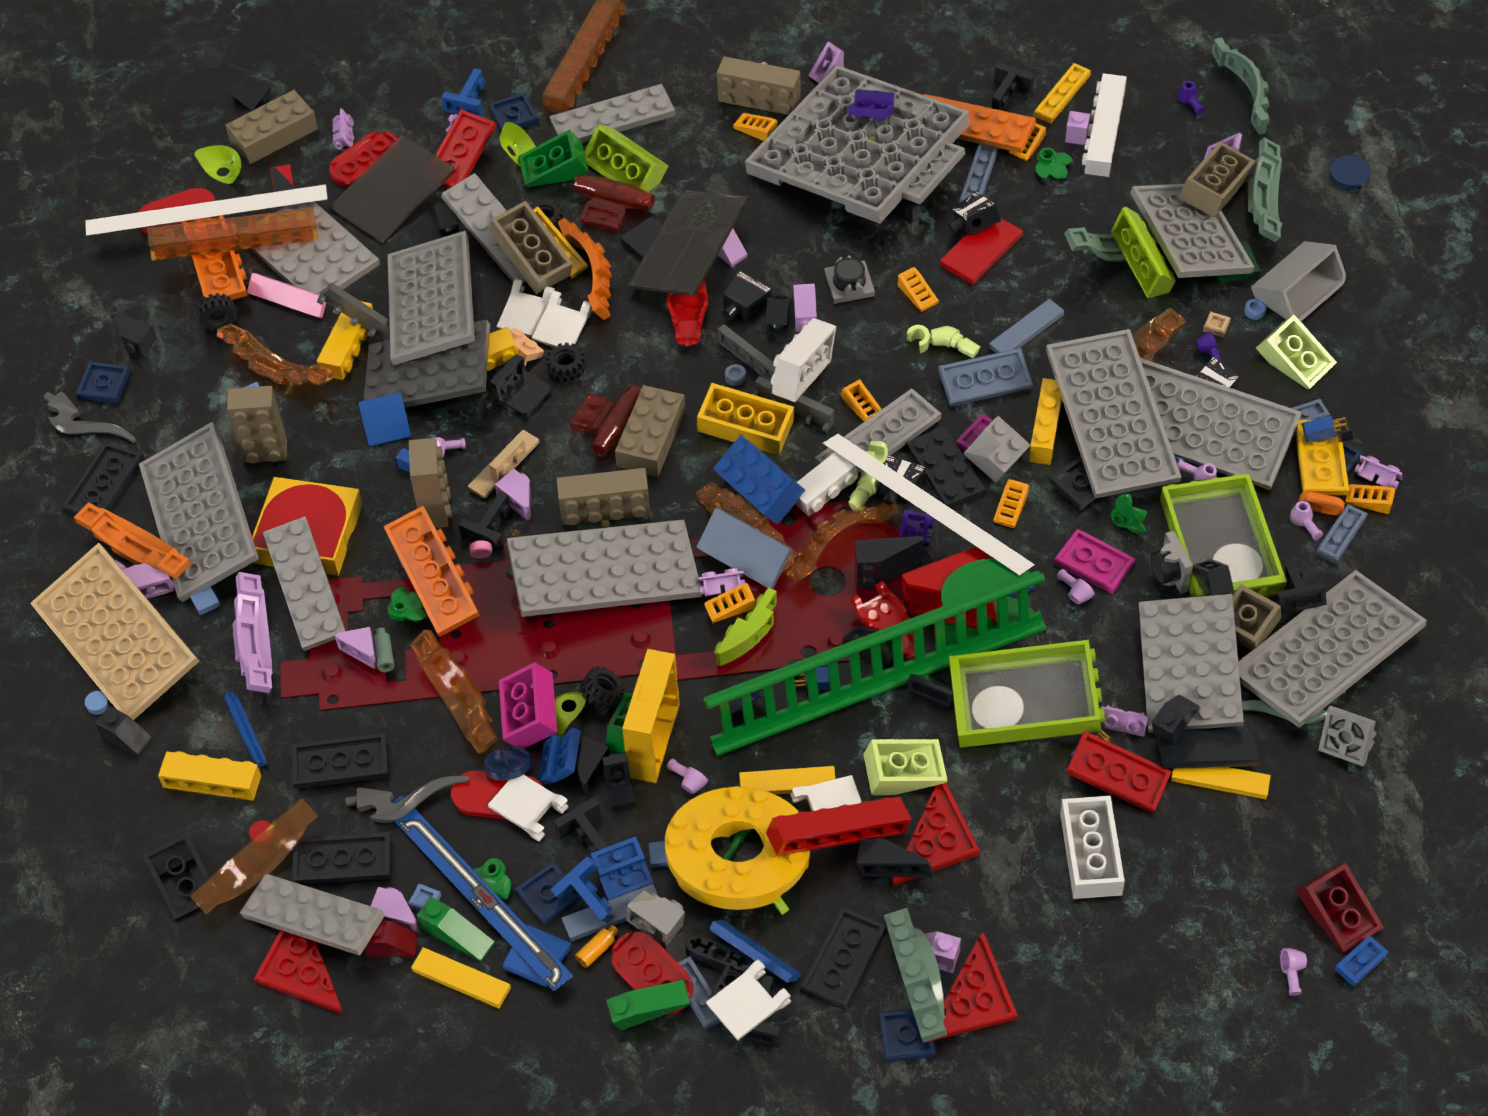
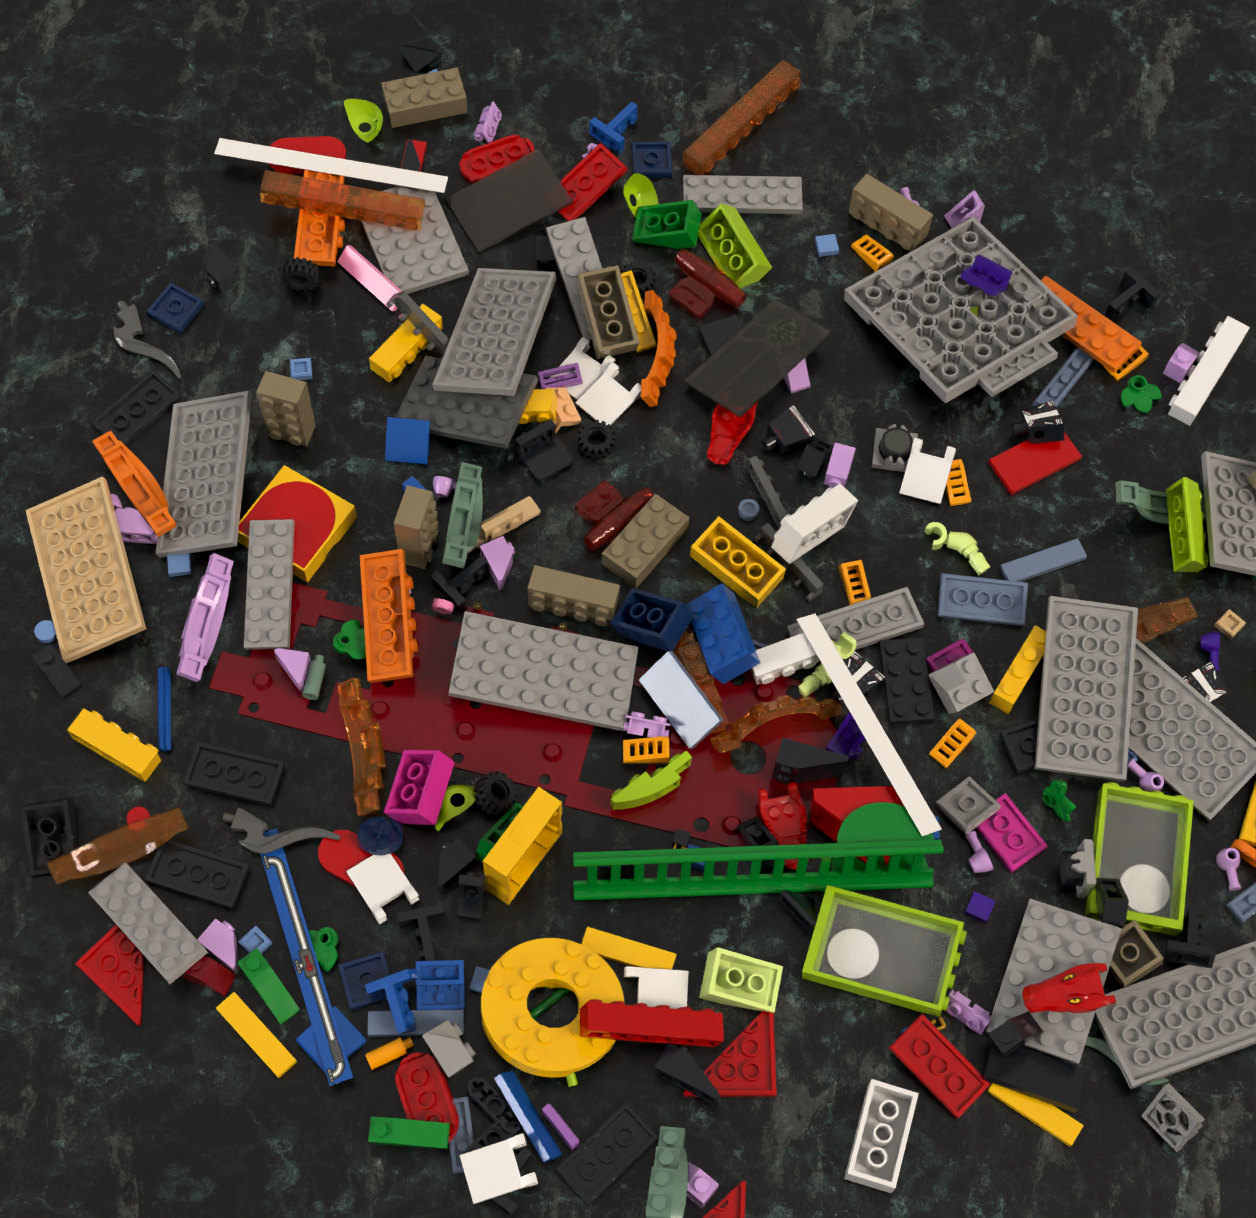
camera: 15 degrees right, 10 degrees up
clear orange piece [217,324,333,385] -> none
blue slope [537,728,581,785] -> none
lavender bar [667,759,708,794] -> none
yellow tile [1034,63,1091,124] -> none
none -> sand green piece [442,462,483,568]
none -> medium lavender tile [538,363,583,389]
none -> medium lavender tile [542,1103,579,1152]
none -> dark blue brick [610,588,693,651]
none -> medium blue tile [815,234,839,257]
none -> white flag [899,438,956,504]
none -> light grey tile [935,776,1000,835]
none -> dark purple tile [964,891,996,924]
none -> red animal [1022,963,1116,1014]

